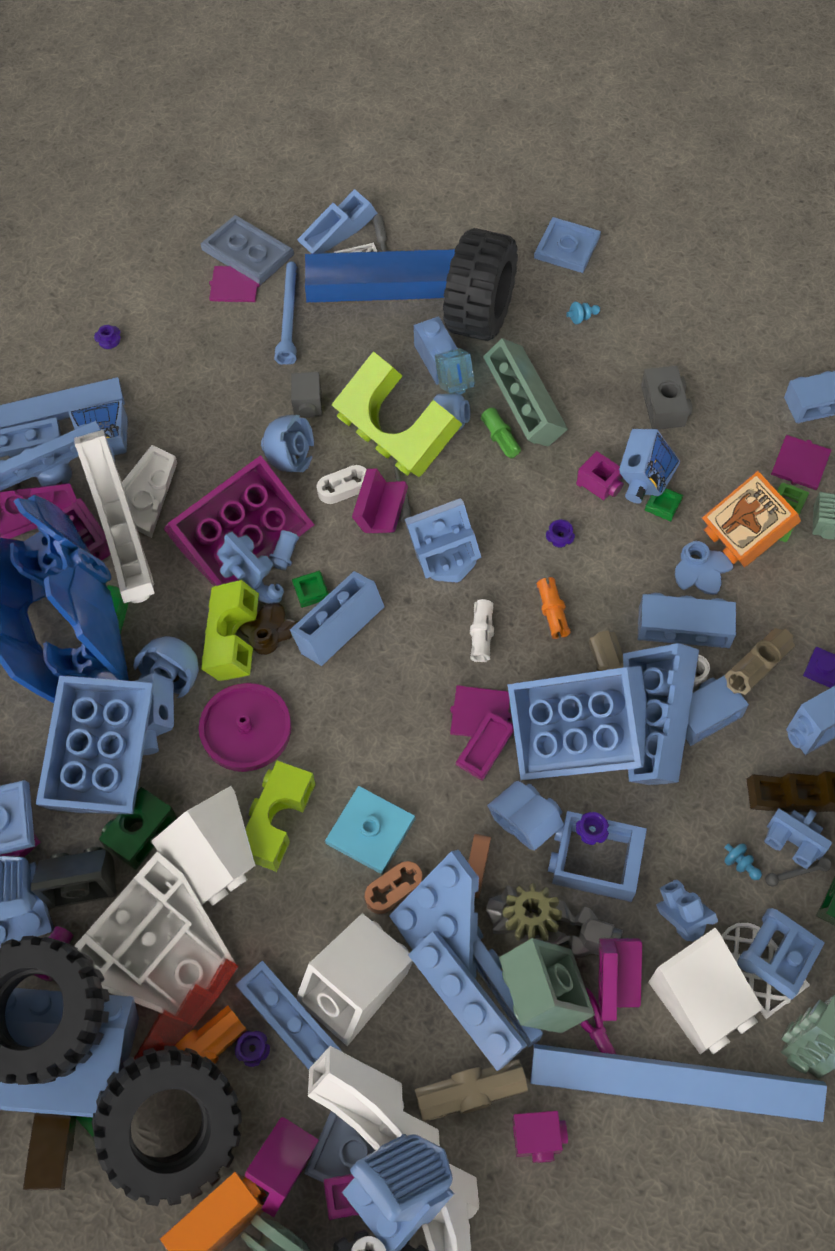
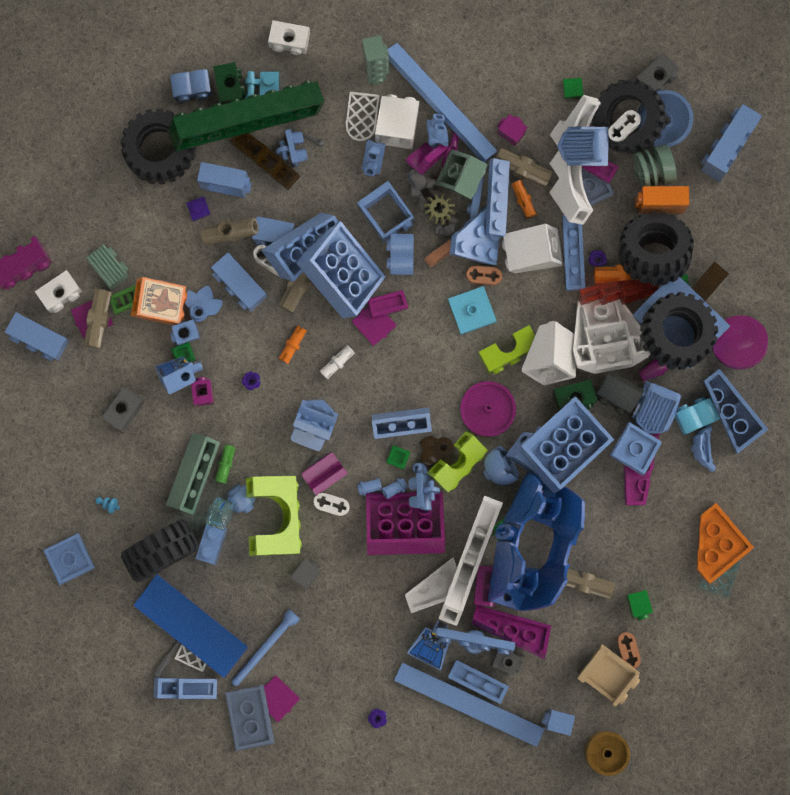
camera: 140 degrees left, 20 degrees up
magenta panel [245,1117,319,1218] -> none
medium blue cylinder [261,415,314,472] -> none
dark purple plate [576,812,609,845] -> none
dark azure hair [724,843,762,880] -> none
medium blue plate [737,908,825,1000] -> none
none -> dark tan piece [84,289,112,349]
none -> medium blue brick [170,320,201,345]
none -> medium blue pin [357,478,382,496]
none -> medium blue hips [426,114,449,148]
none -> orange pin [511,180,537,219]

